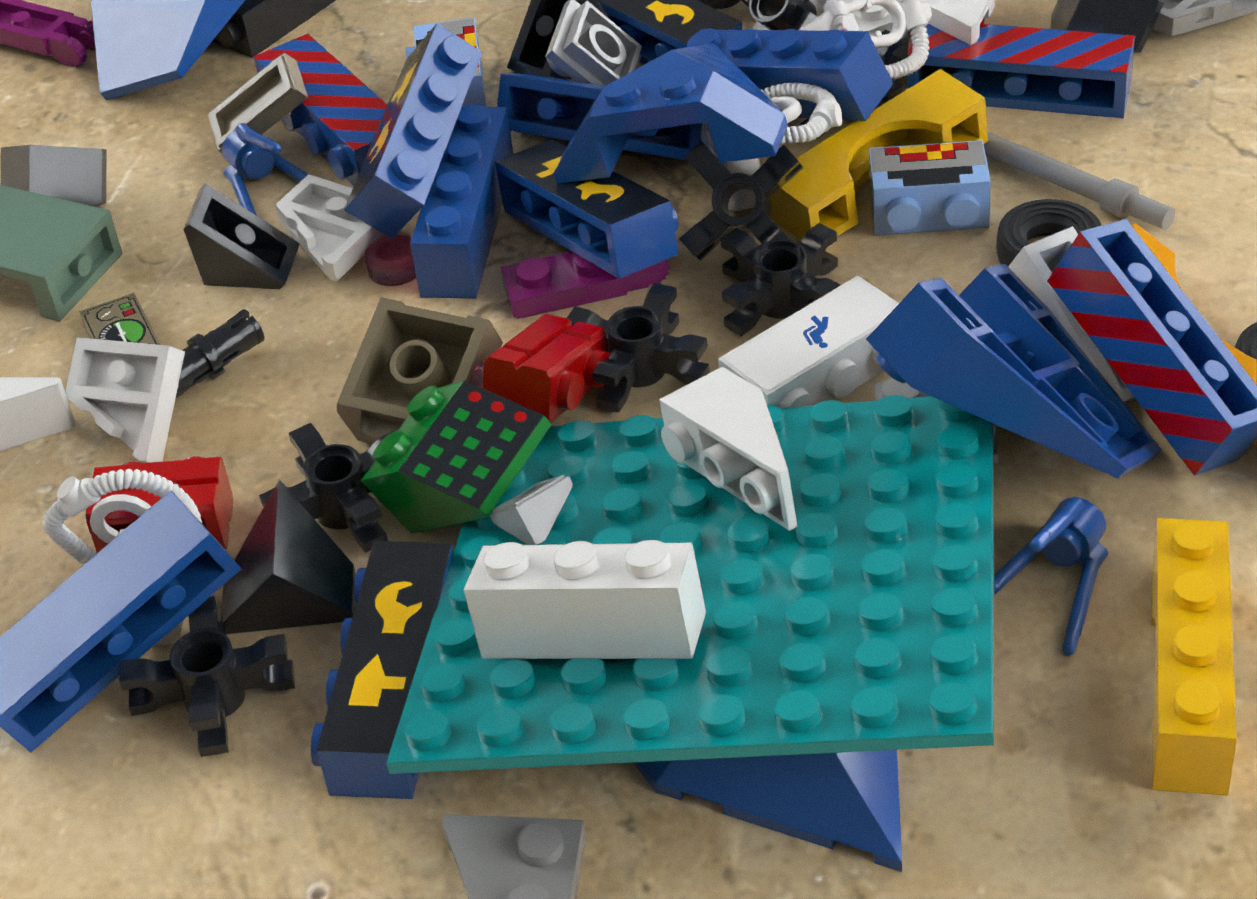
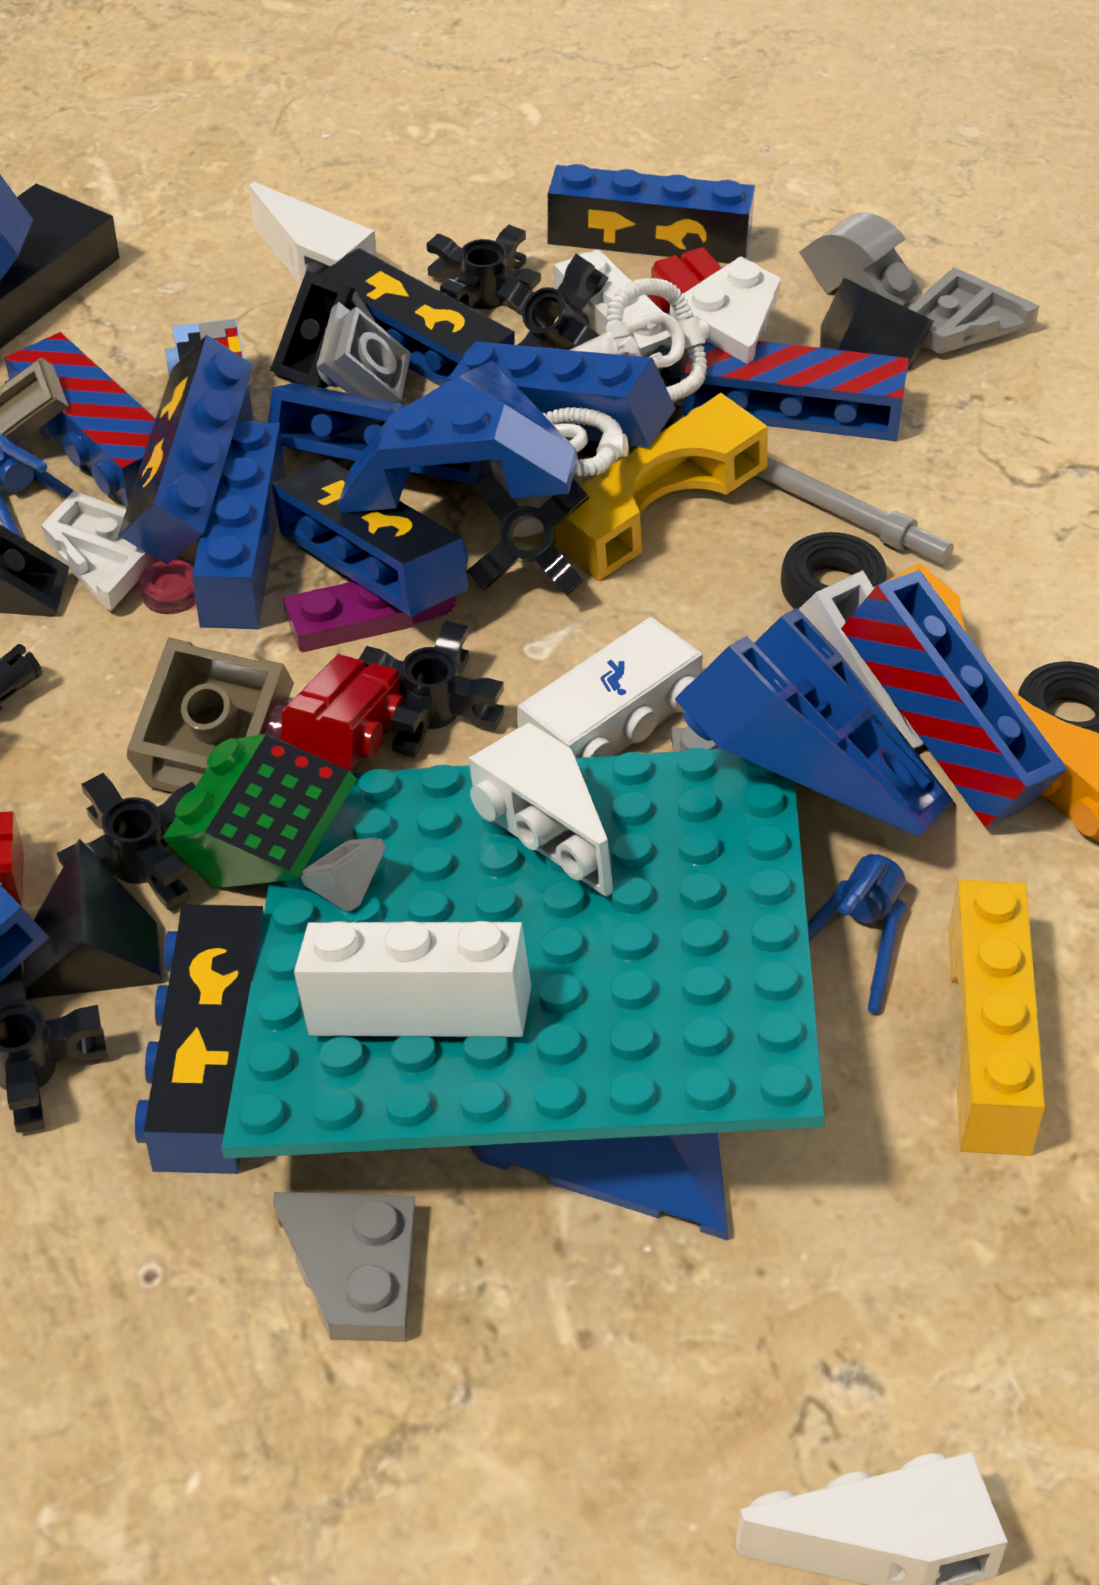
camera: 10 degrees left, 5 degrees up
black pin [720,222,841,336] -> none
light blue brick [869,140,991,235] -> none

